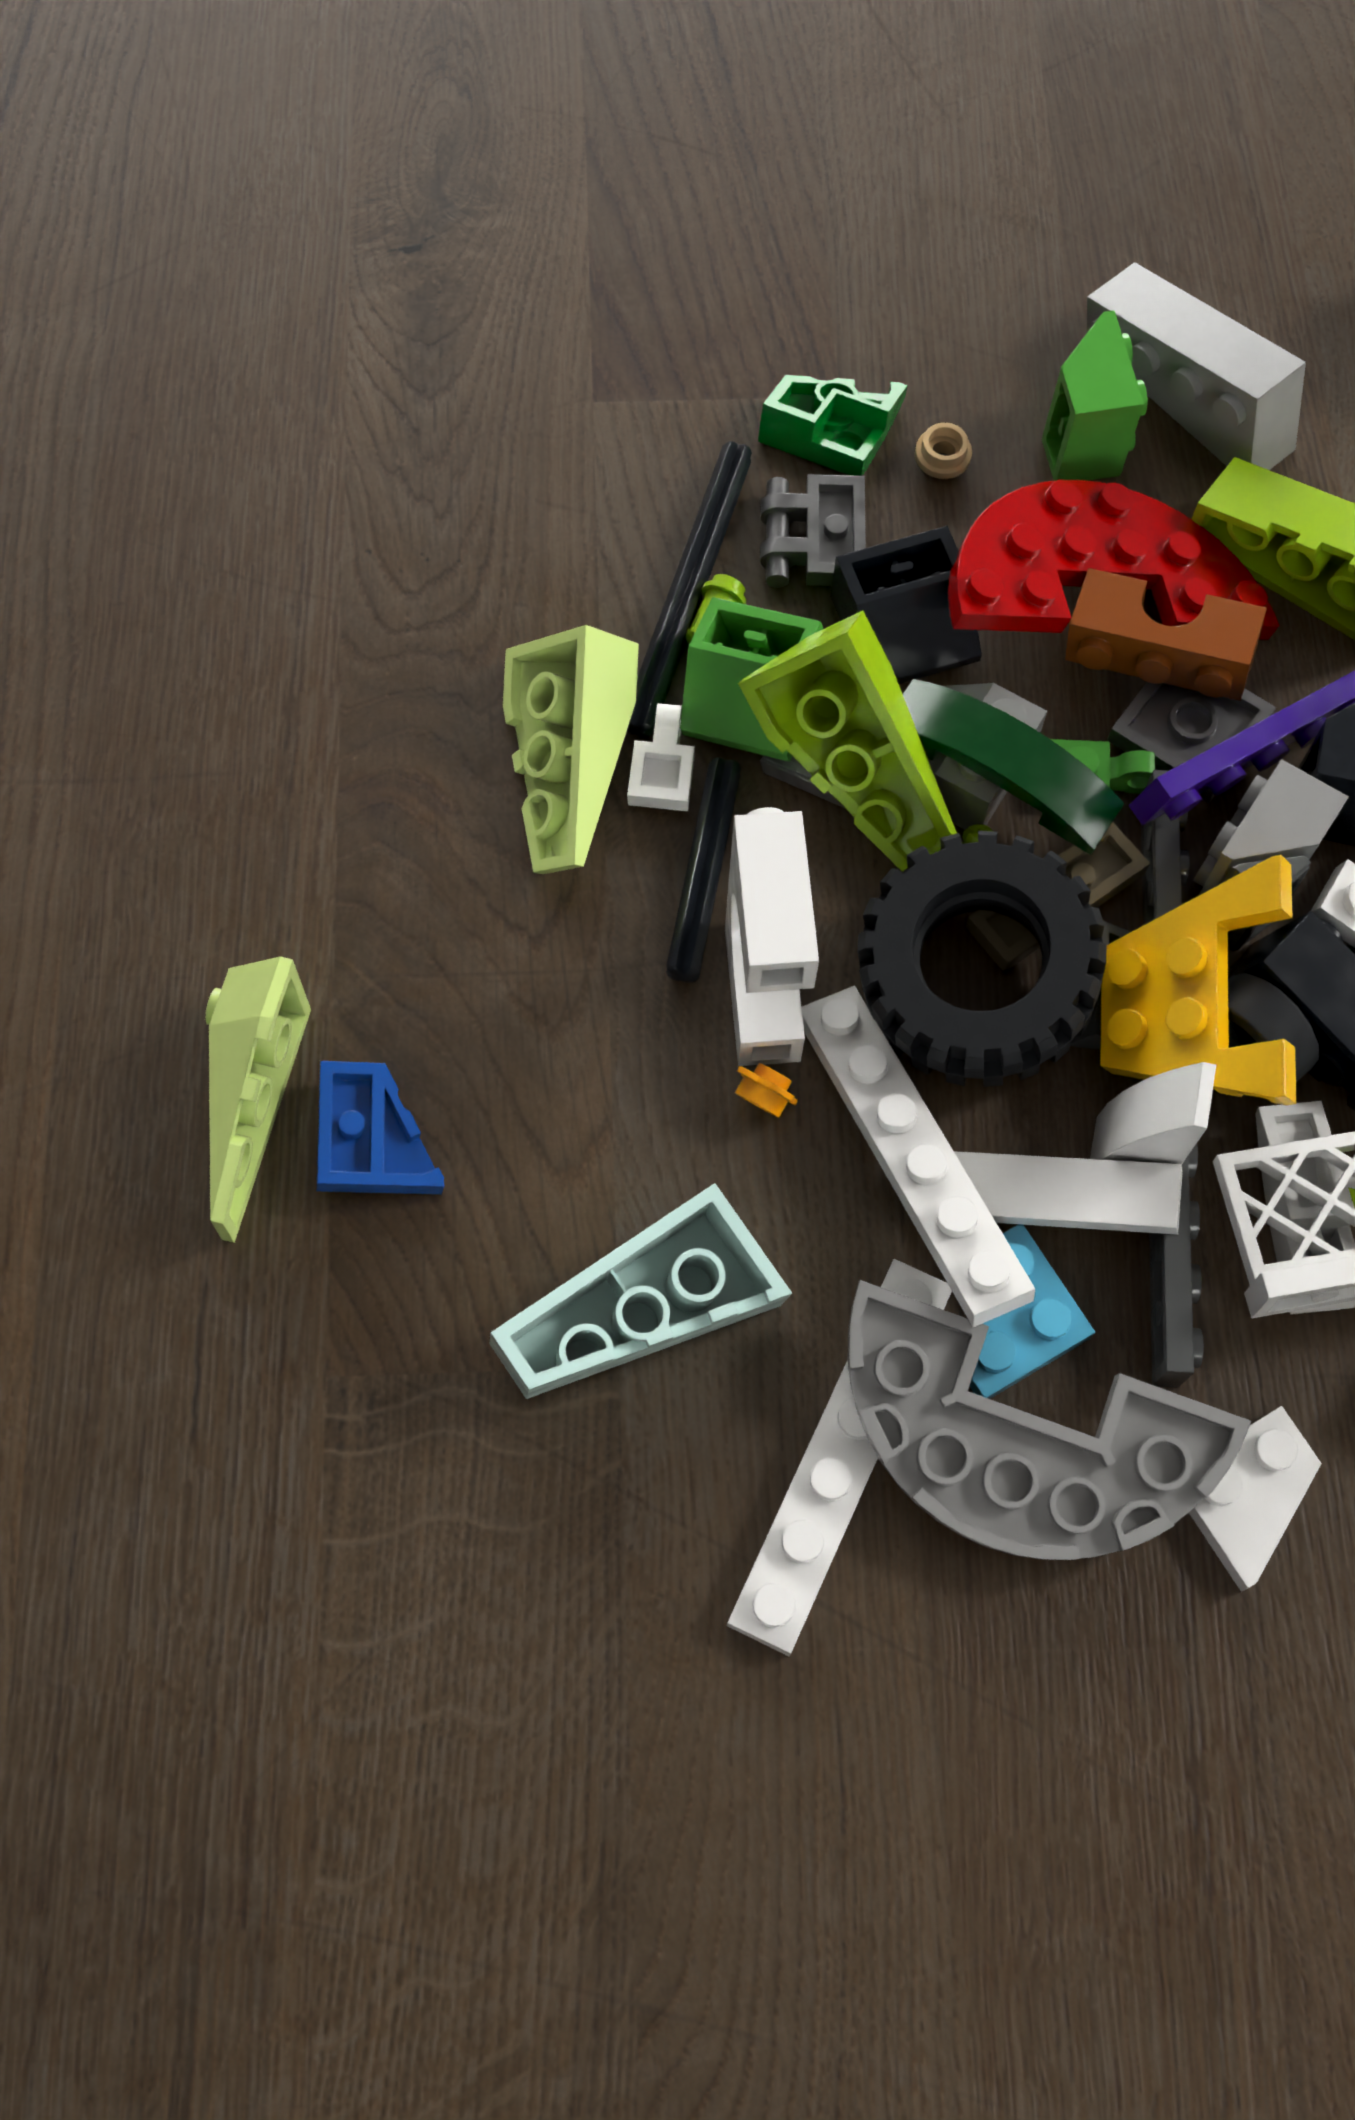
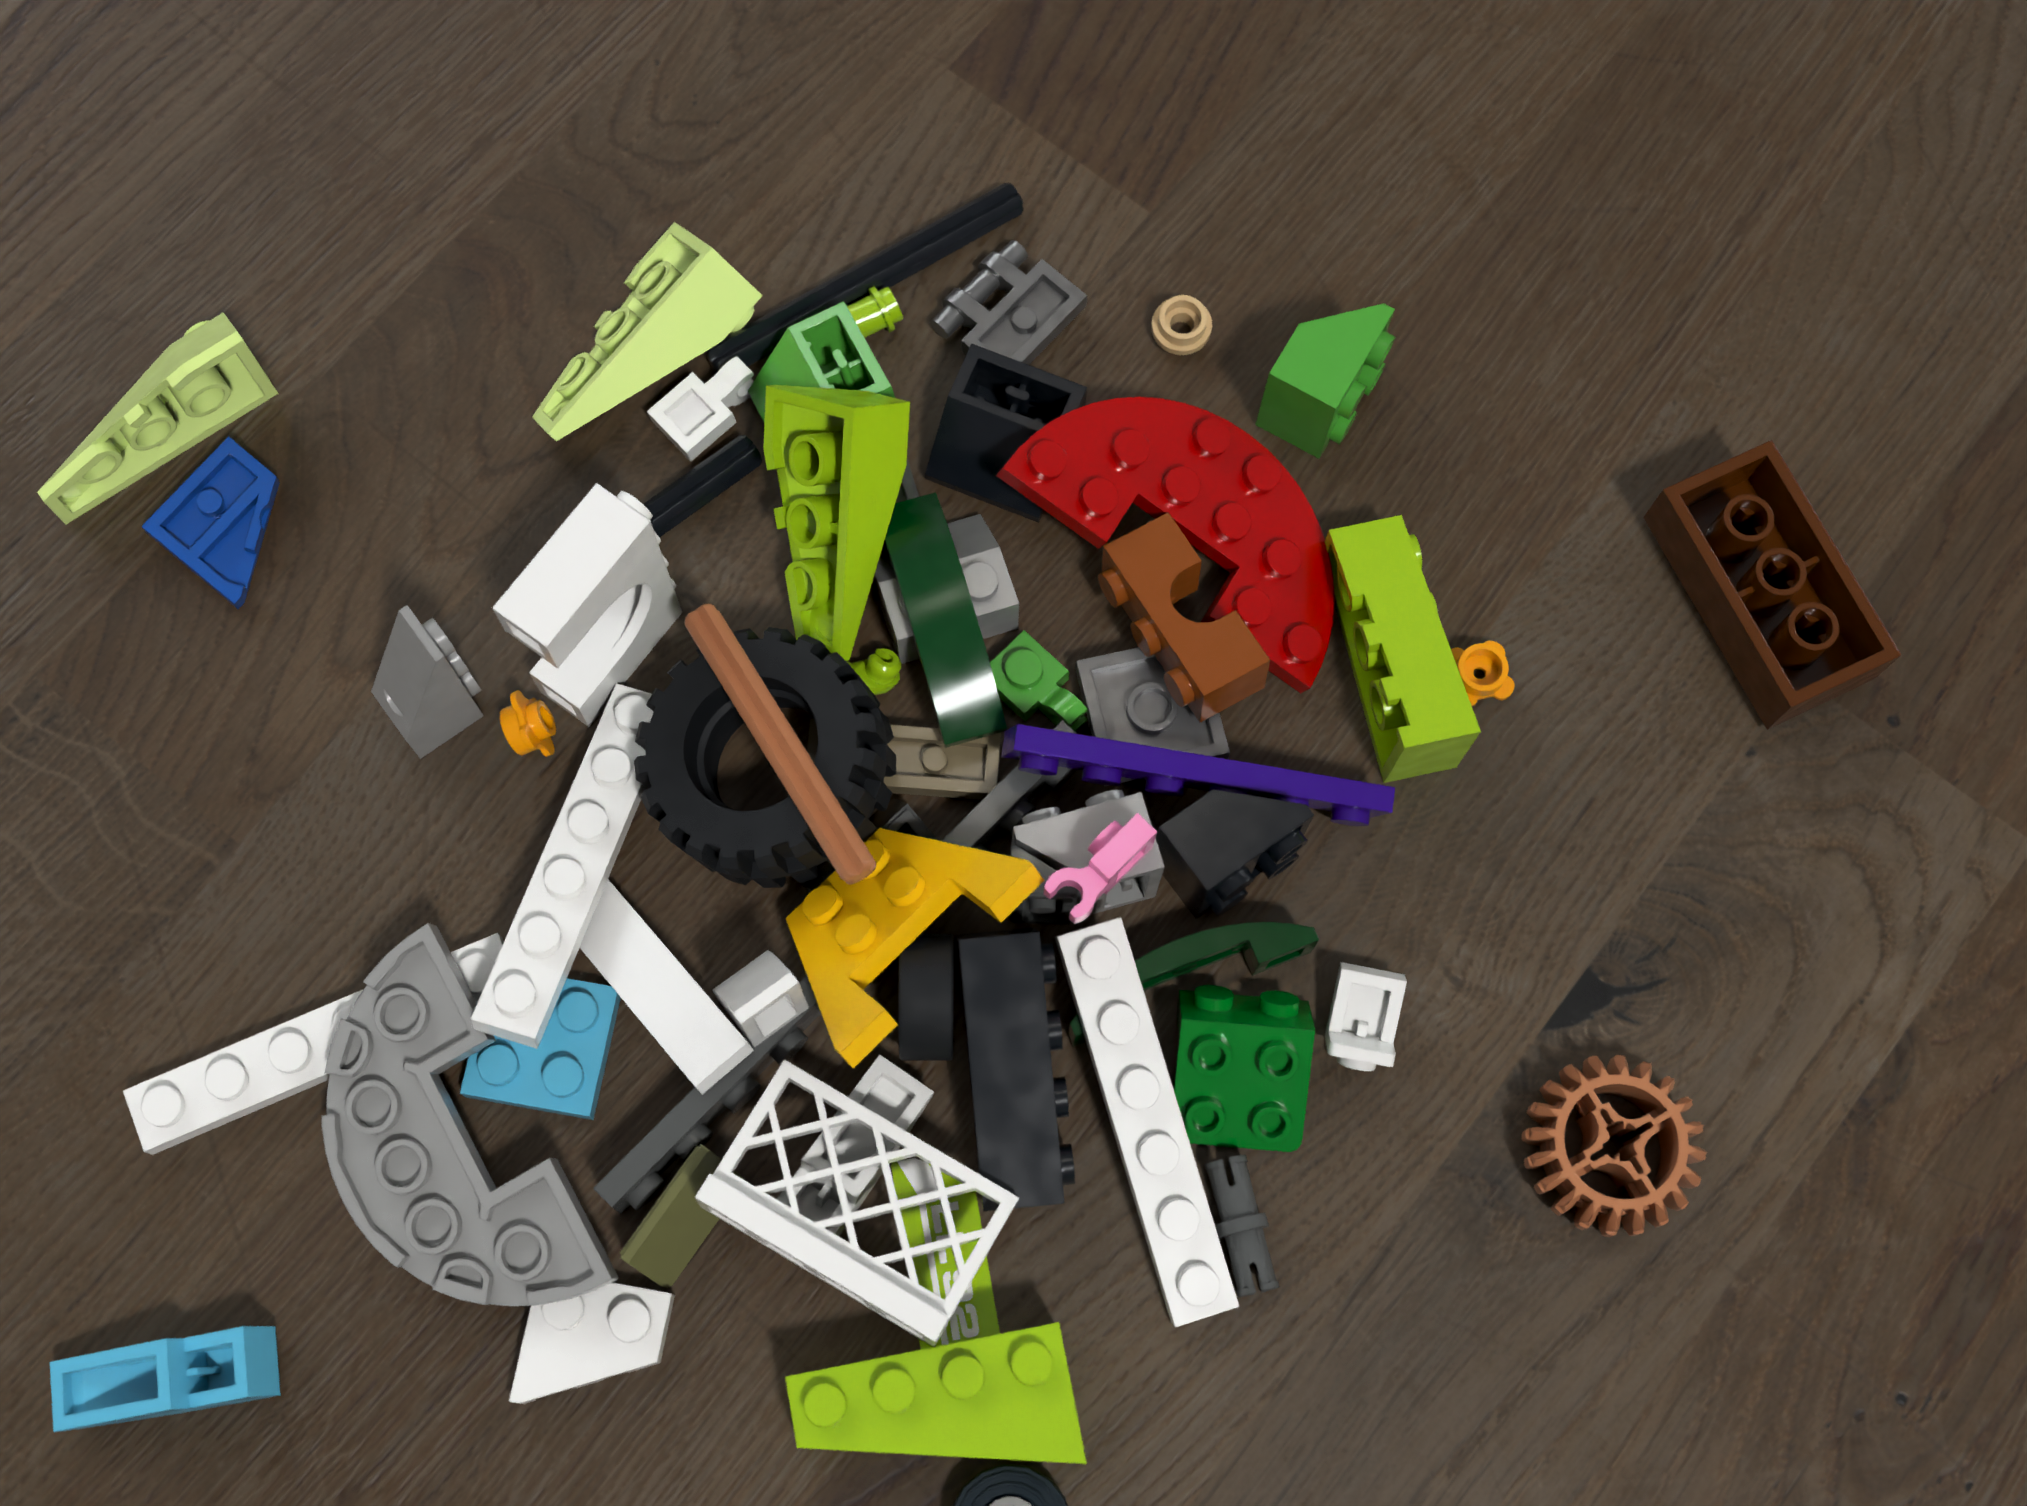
camera: 40 degrees right, 5 degrees up
light aqua wedge [489,1183,792,1399] -> none
green slope [758,375,908,476] -> none
light grey wedge [1087,262,1306,470] -> none
none -> medium azure slope [50,1326,281,1432]
none -> light grey slope [371,605,484,759]
none -> olive slope [620,1144,744,1289]
none -> nougat axle [684,603,876,885]
none -> bright pink plate [1044,813,1157,924]

